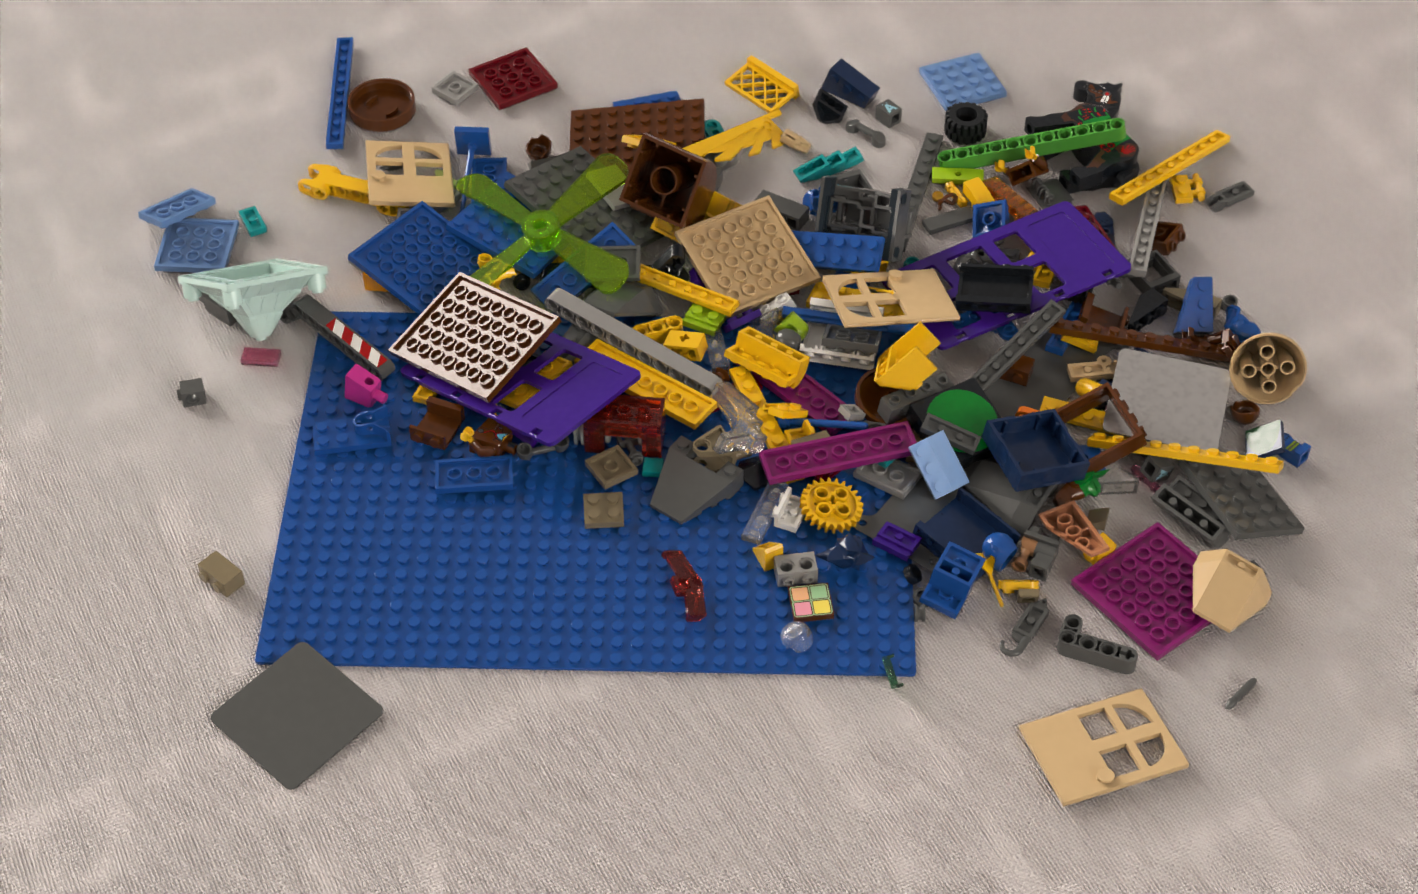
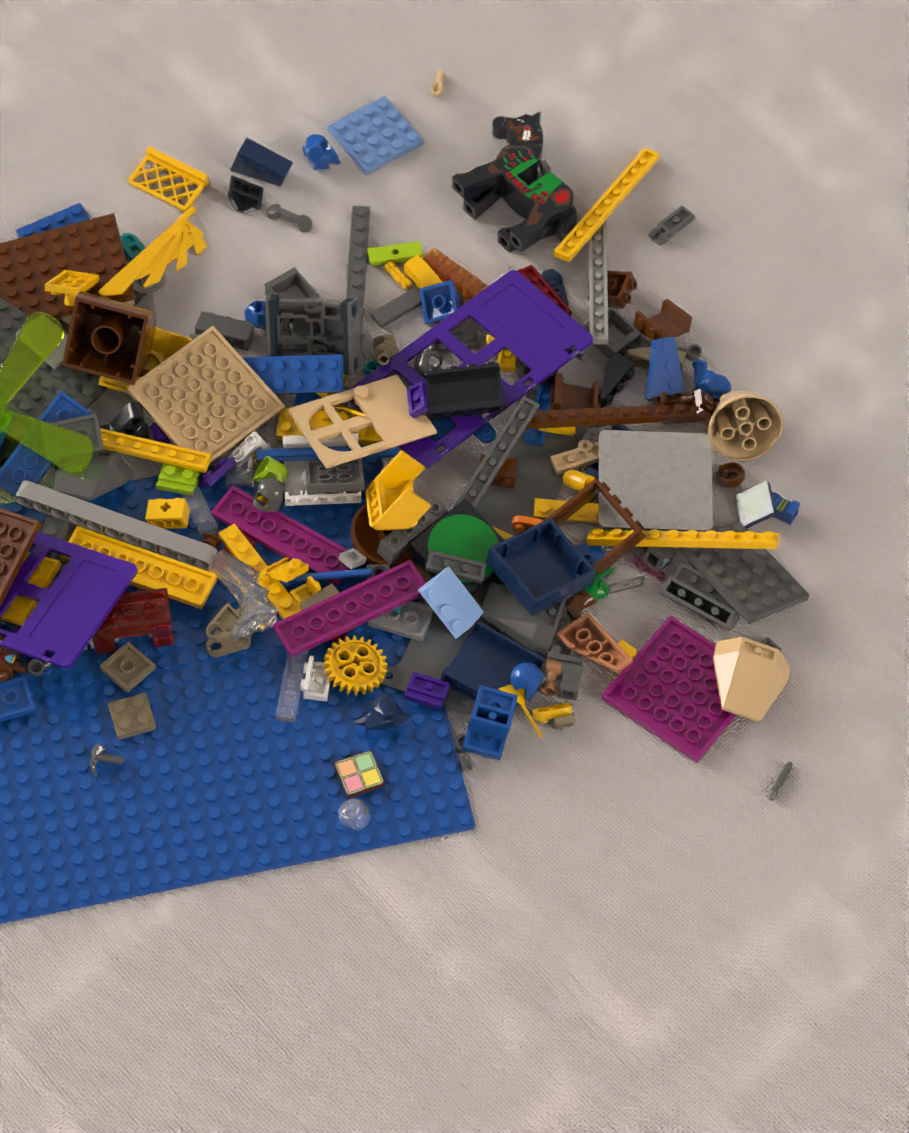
camera: 15 degrees left, 10 degrees up
dark grey hinge [616,433,644,466] -> none
yellow beam [633,315,683,344] -> none
teal tile [642,457,664,477] -> none
dark grey wedge [650,435,744,524] -> none
clear red plate [661,550,707,622] -> none
yellow brick [724,326,810,389] -> none
black slope [738,455,778,491] -> none
yellow slope [752,542,783,571] -> none
light grey brick [774,551,818,587] -> none
tan hinge [780,128,812,154] -> none
teal slope [793,146,864,183] -> none
dark grey brick [875,99,902,128] -> none
clear green piece [882,654,904,689] -> none
black tile [903,564,922,585] -> none
reddish brown piece [932,191,958,211] -> none
bright green beam [937,118,1126,169] -> none
black tyre [944,102,988,145] -> none
reddish brown torso [994,146,1049,186] -> none
dark grey plate [999,598,1049,657] -> none
tan door [1019,688,1189,807] -> none
dark grey hinge [1026,177,1074,209] -> none
dark grey beam [1057,614,1138,674] -> none
dark tan slope [1087,508,1110,531] -> none
yellow plate [1169,173,1206,204] -> none
none -> dark grey plant [90,743,124,777]
none -> blue head [303,134,341,171]
none -> dark tan piece [373,335,398,365]
none -> dark purple plate [407,381,429,419]
none -> tan piece [431,70,445,97]
none -> reddish brown panel [634,299,692,341]

